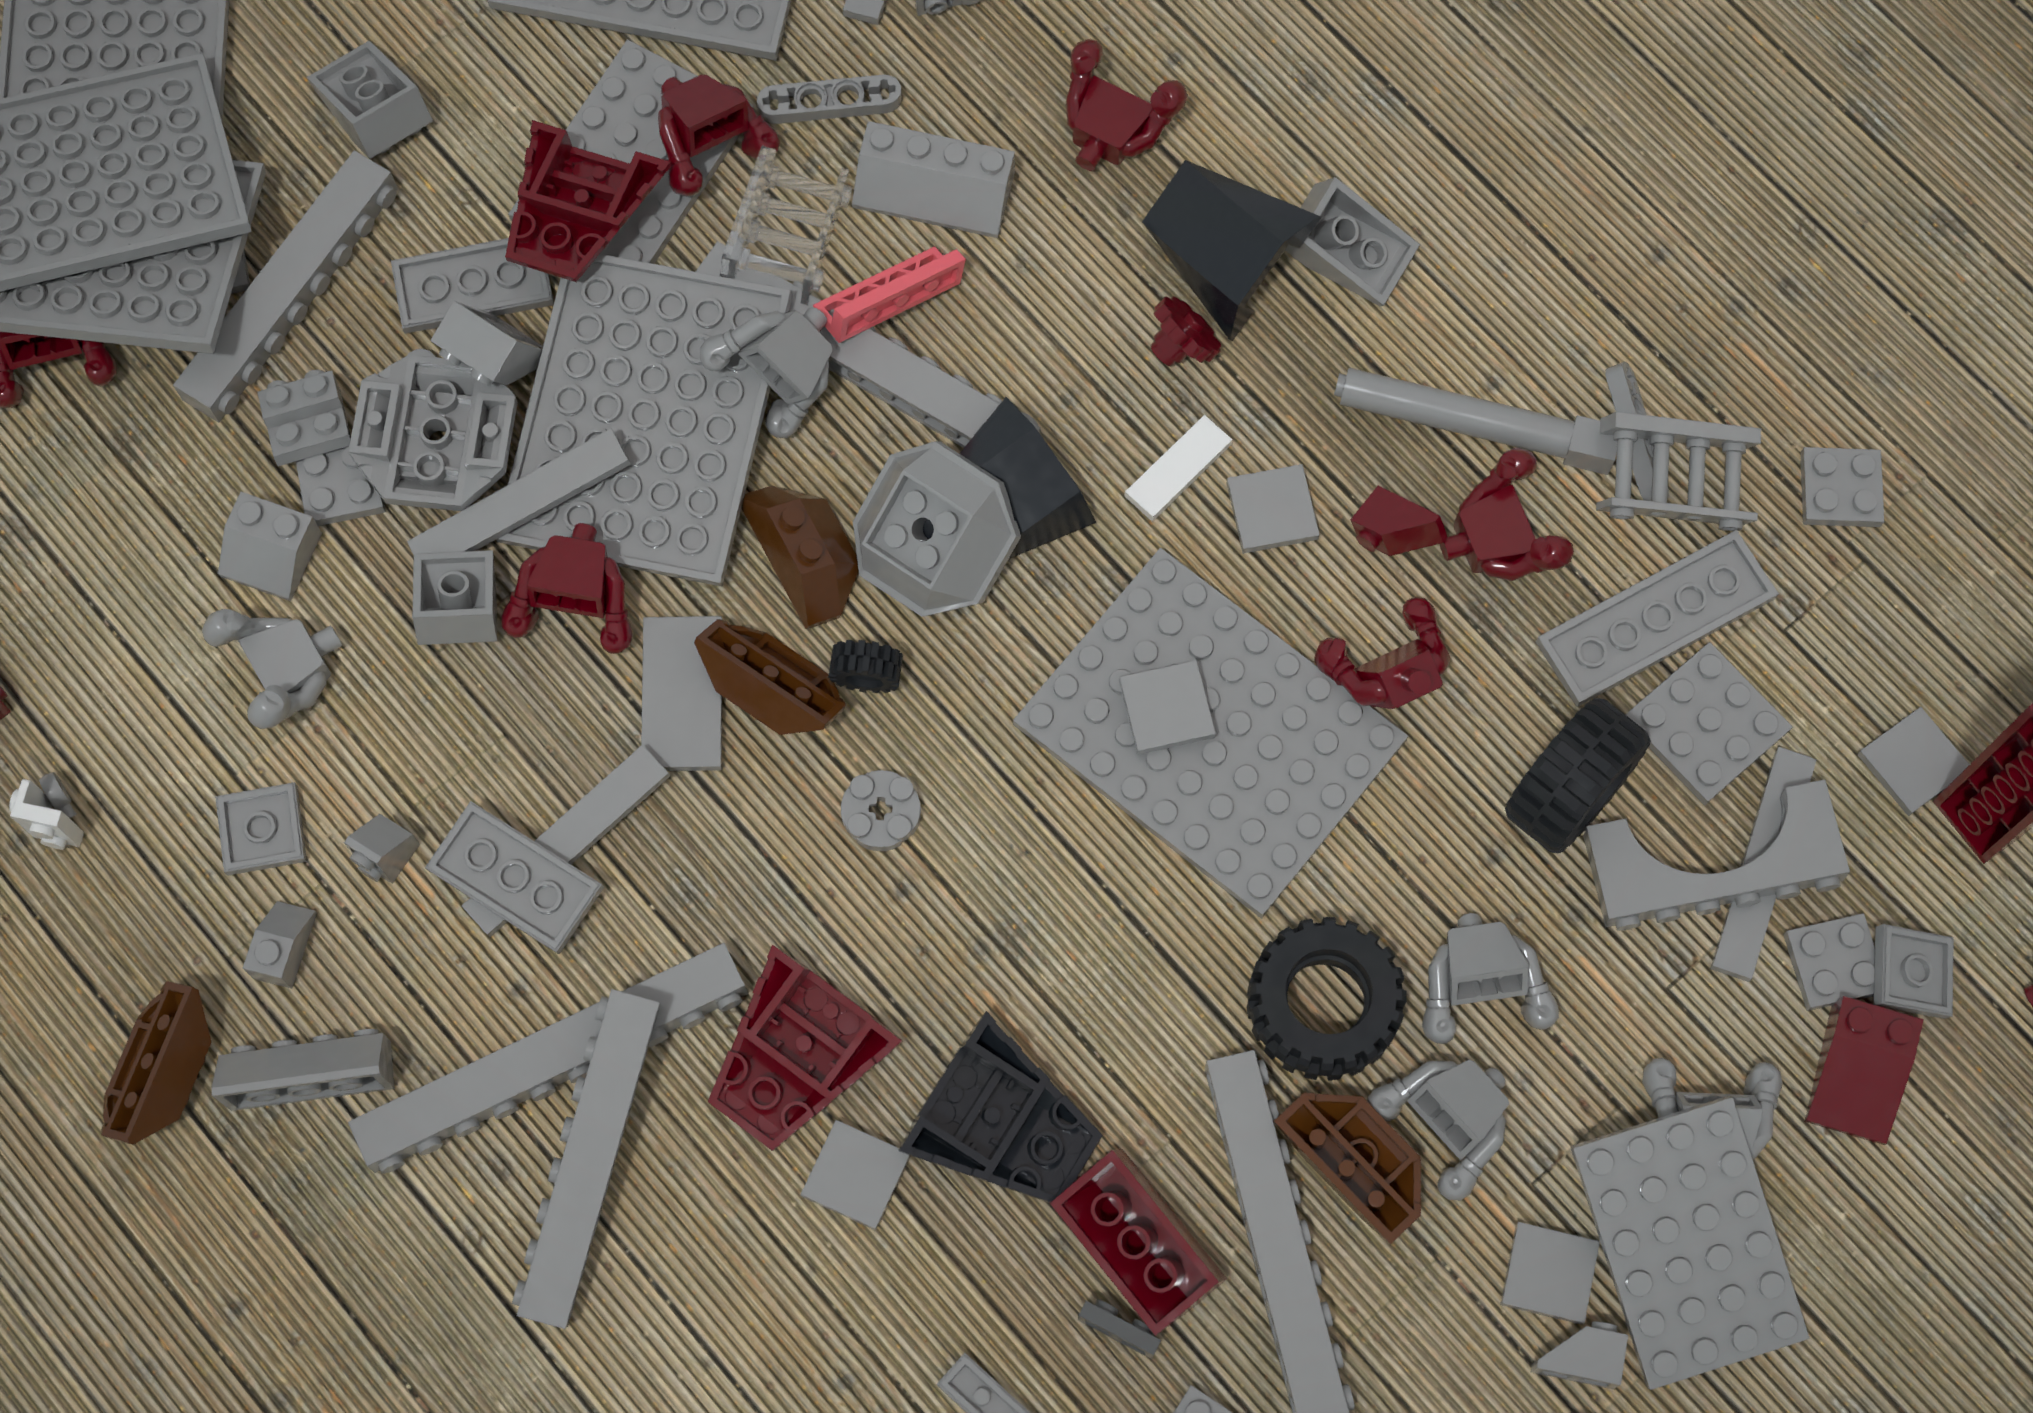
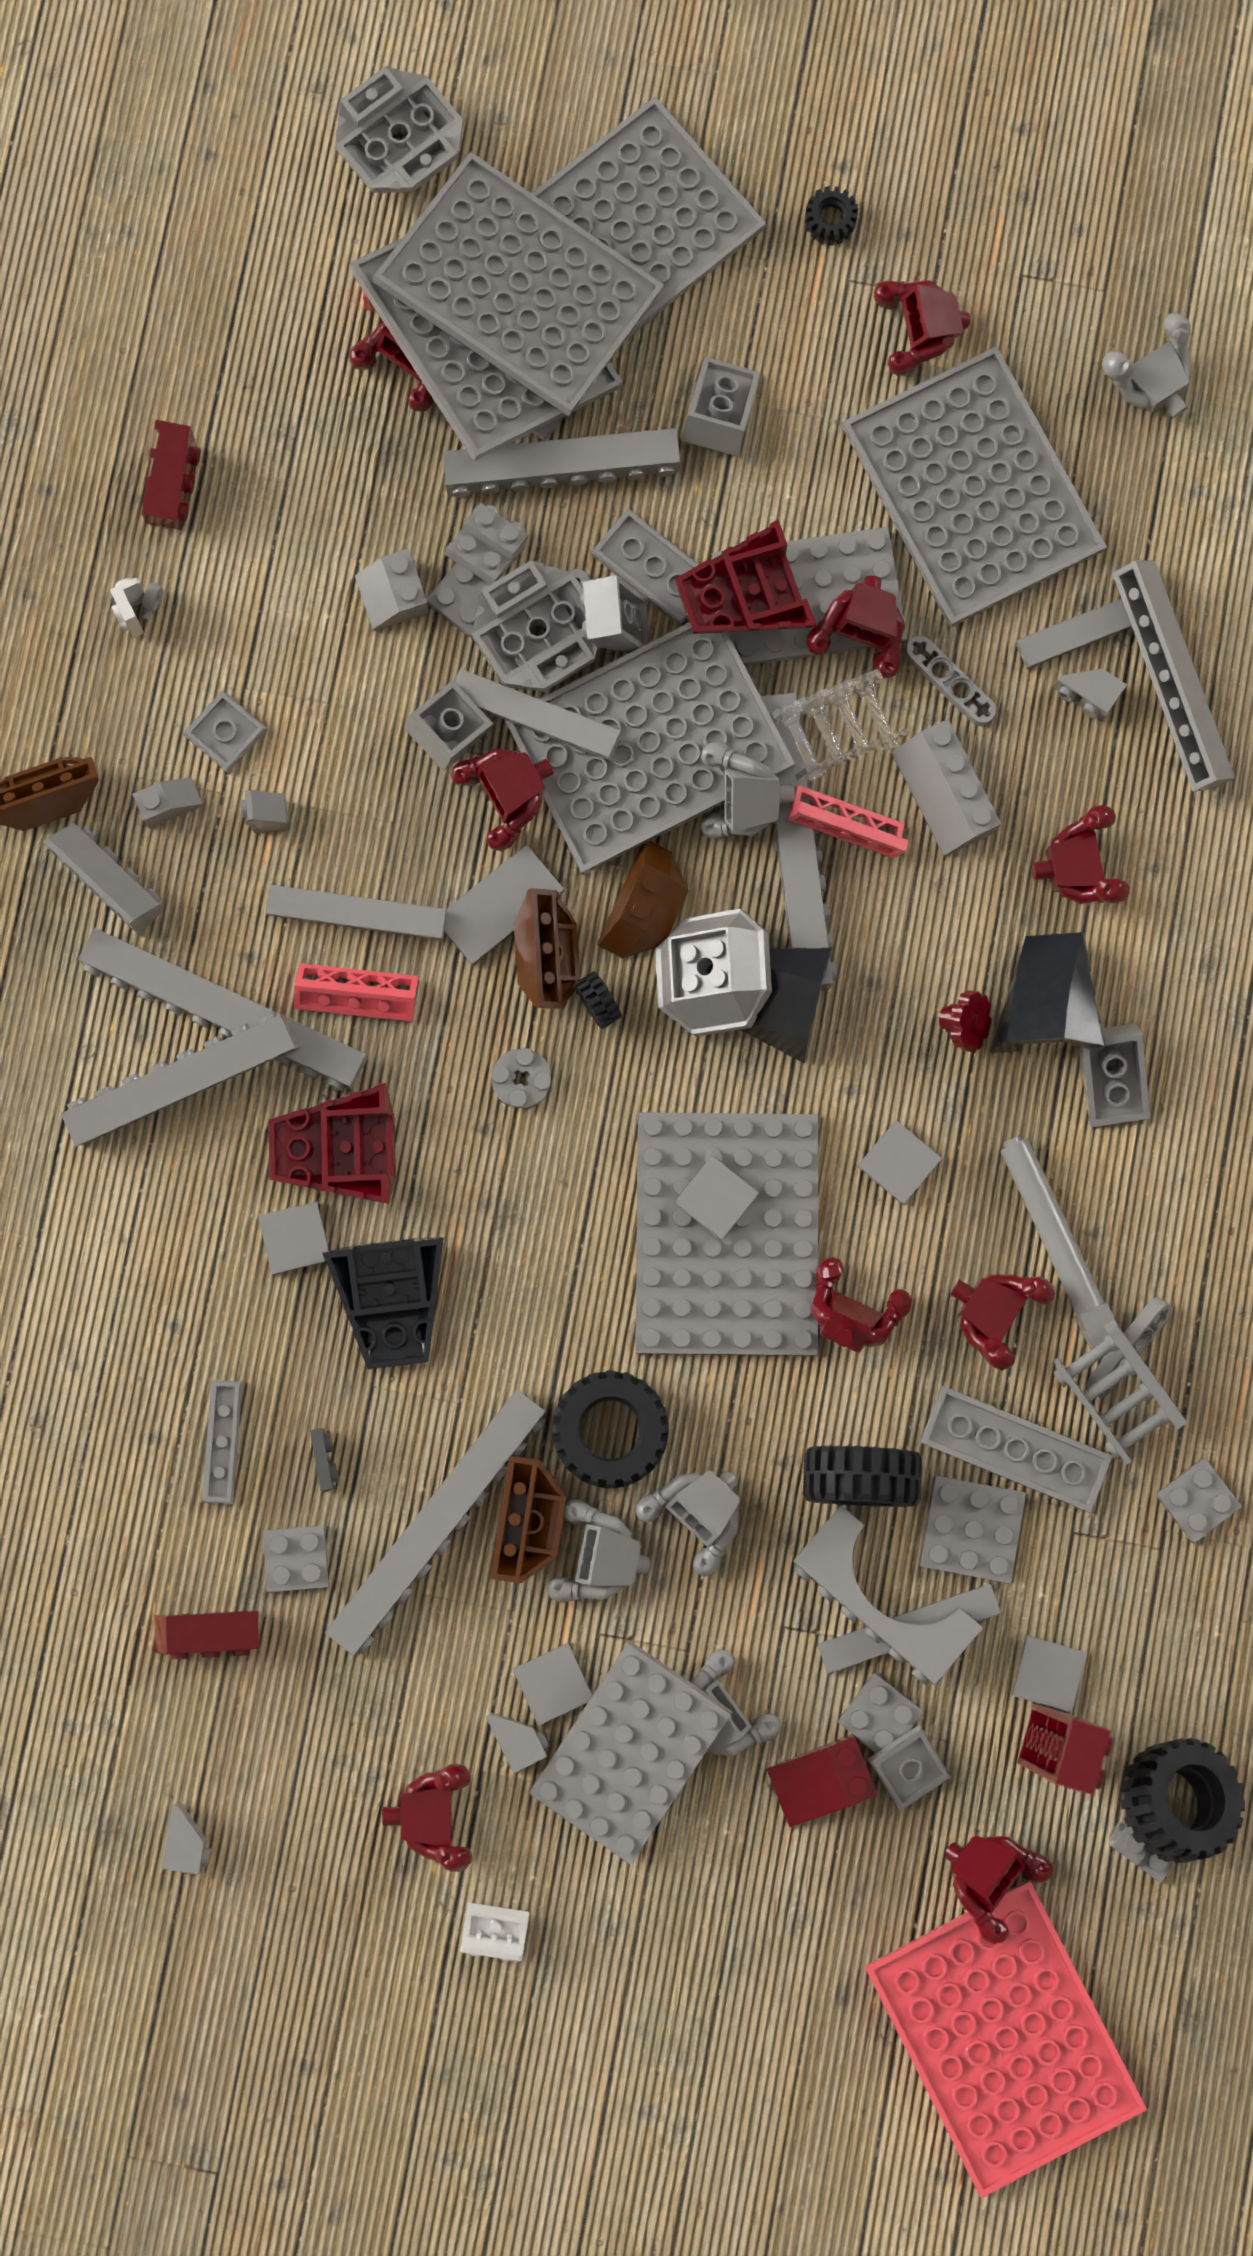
camera: 45 degrees right, 10 degrees up
light grey torso [202,609,343,729] -> none
light grey tile [425,801,604,954] -> none
dark red slope [1050,1149,1227,1336] -> none
white tile [1125,415,1232,522] -> none
dark red slope [1350,486,1448,556] -> none
none -> coral fence [294,963,419,1022]

